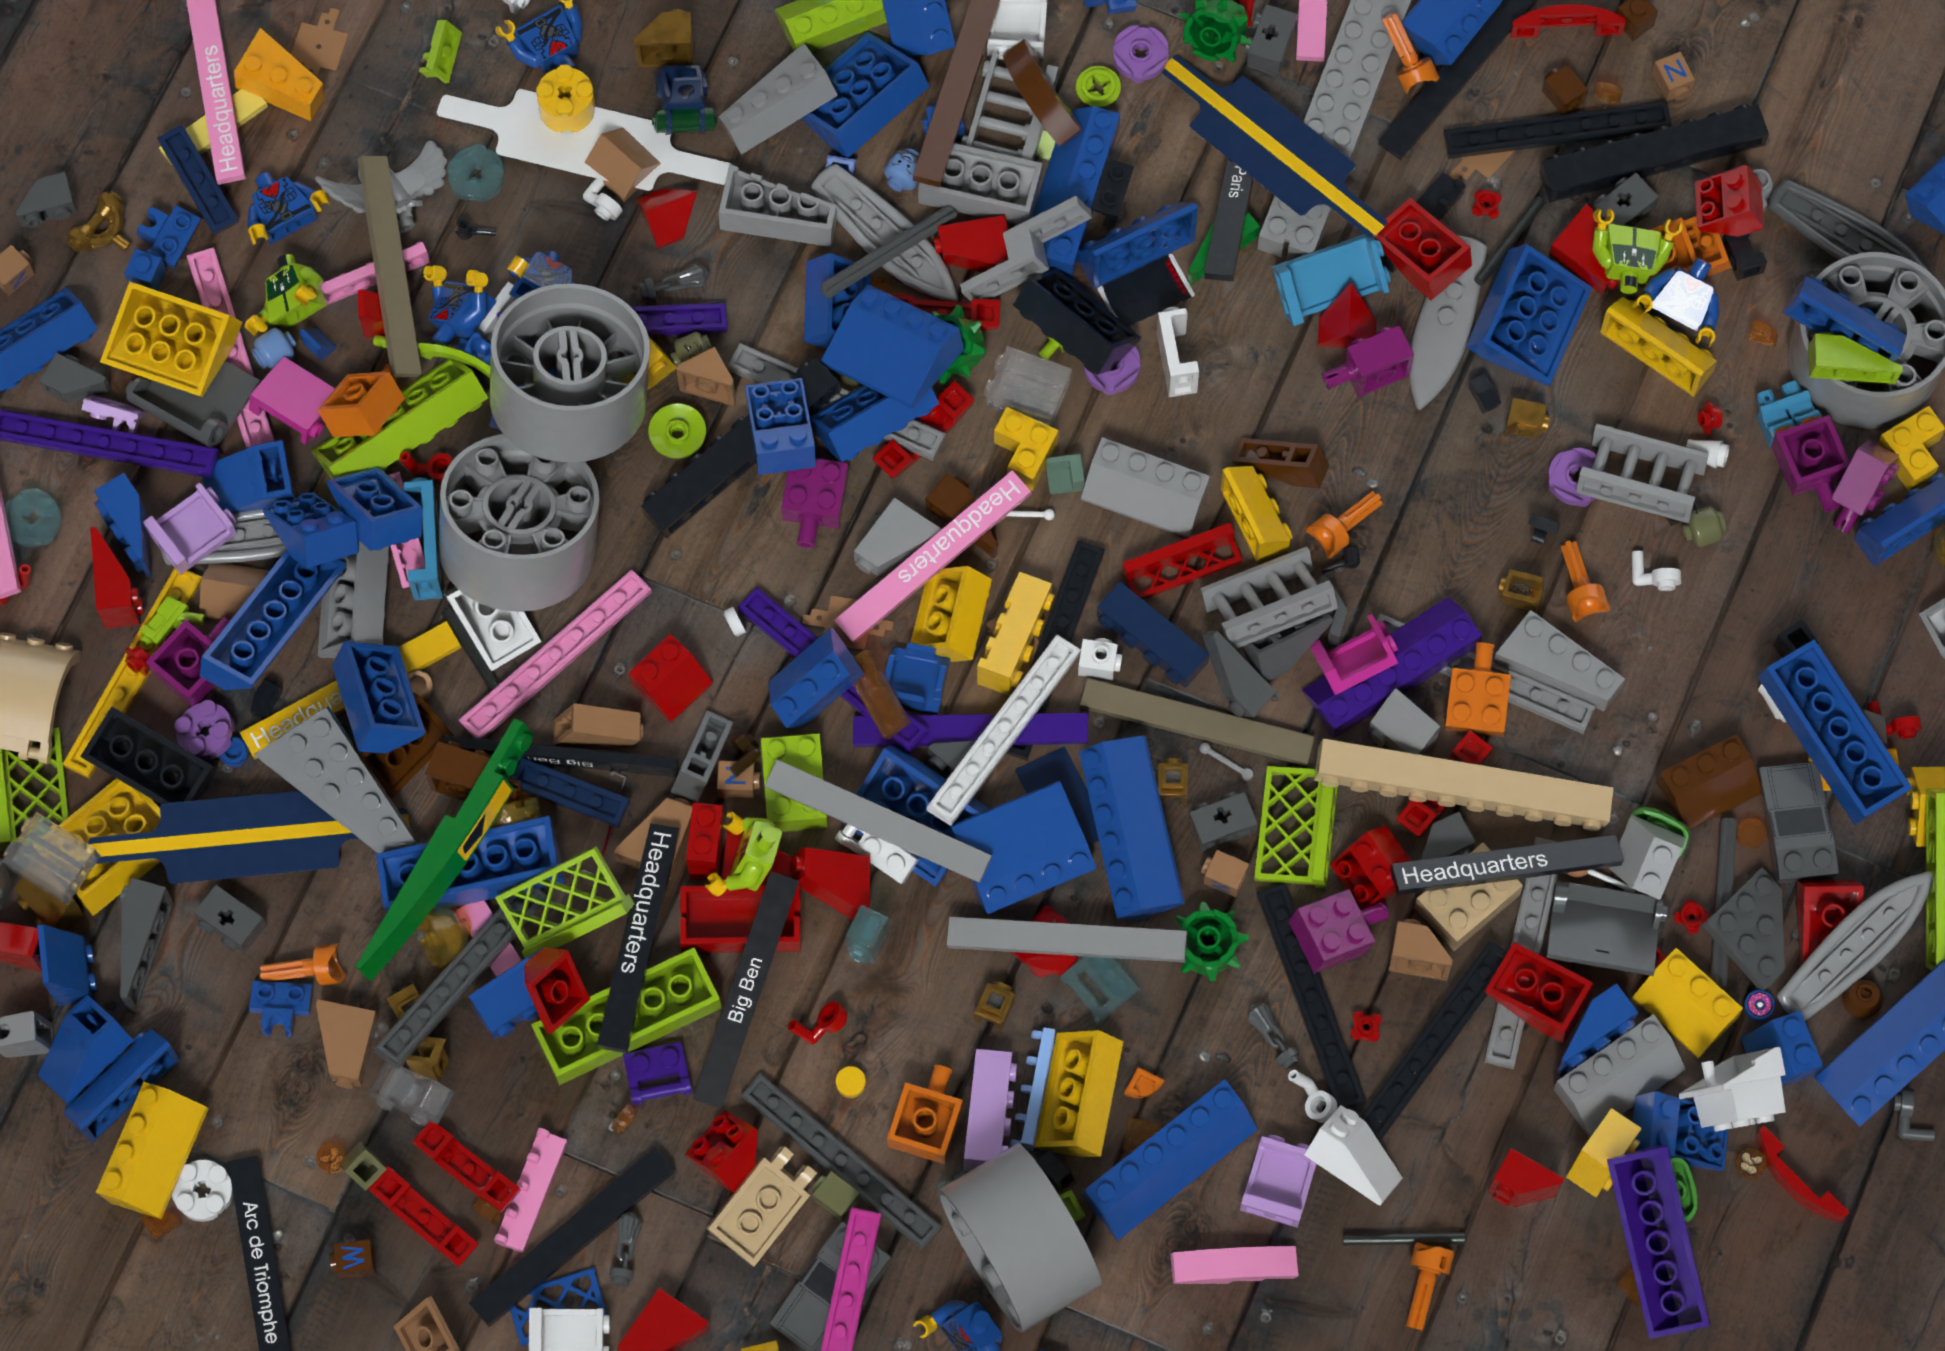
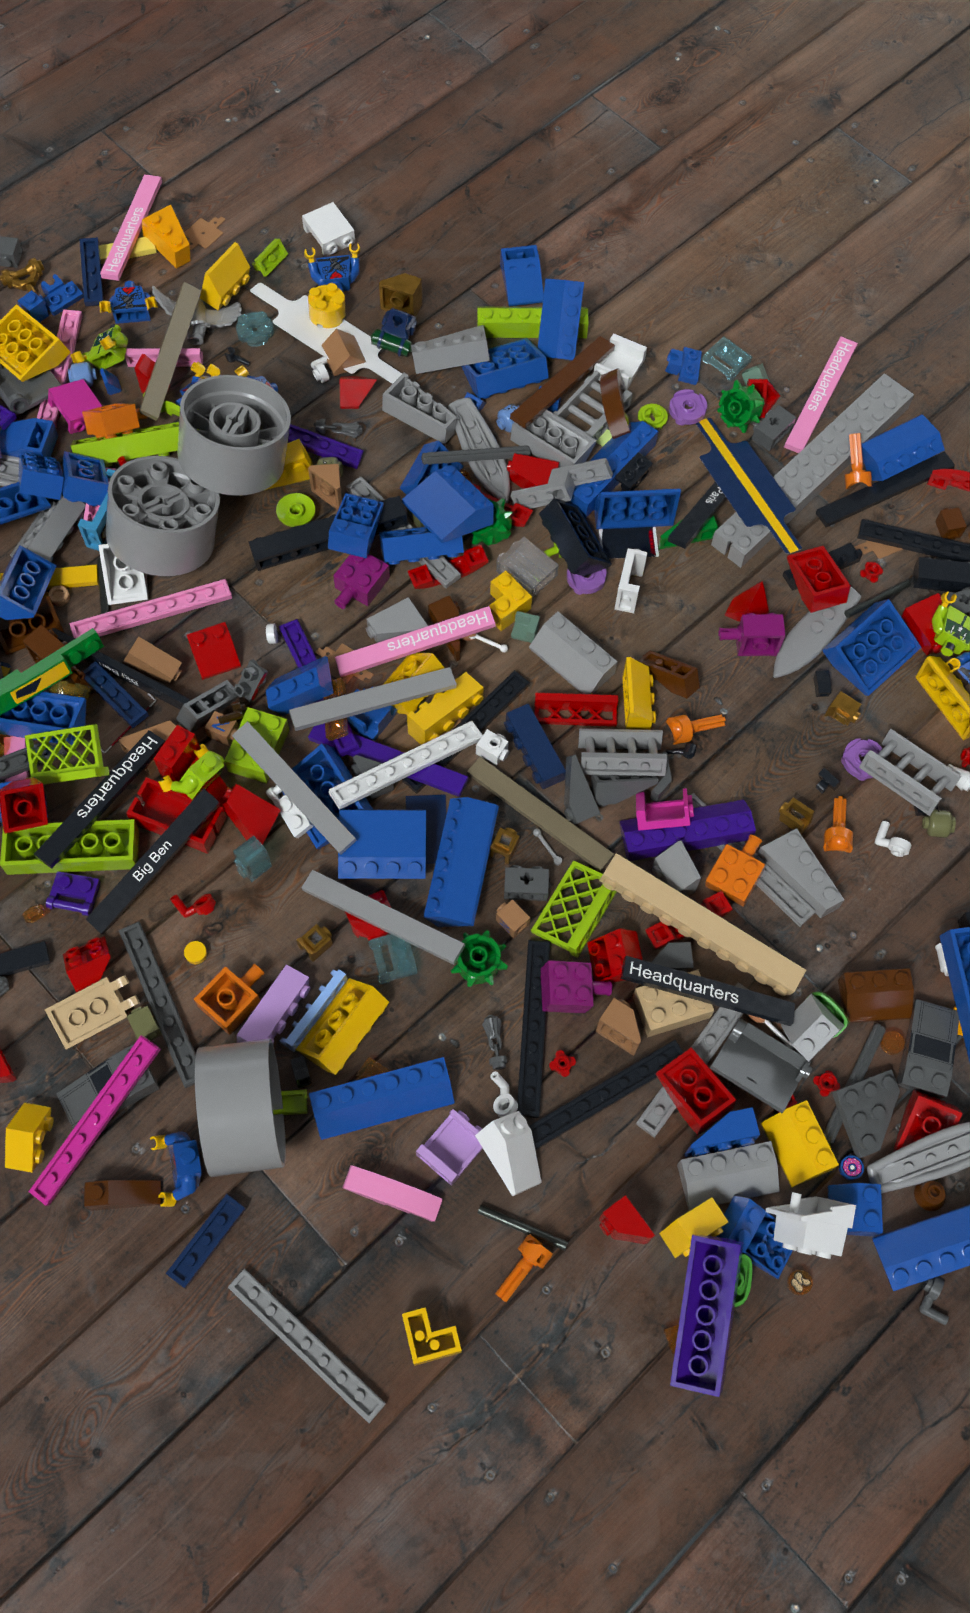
camera: 20 degrees right, 5 degrees down
orange tile [1124,1067,1165,1098] -> none
dark azure panel [1272,234,1391,326] -> none
red slope [1756,1125,1850,1223] -> none
none -> yellow slope [200,242,250,311]
none -> dark grey hips [233,659,268,702]
none -> light grey tile [289,667,457,731]

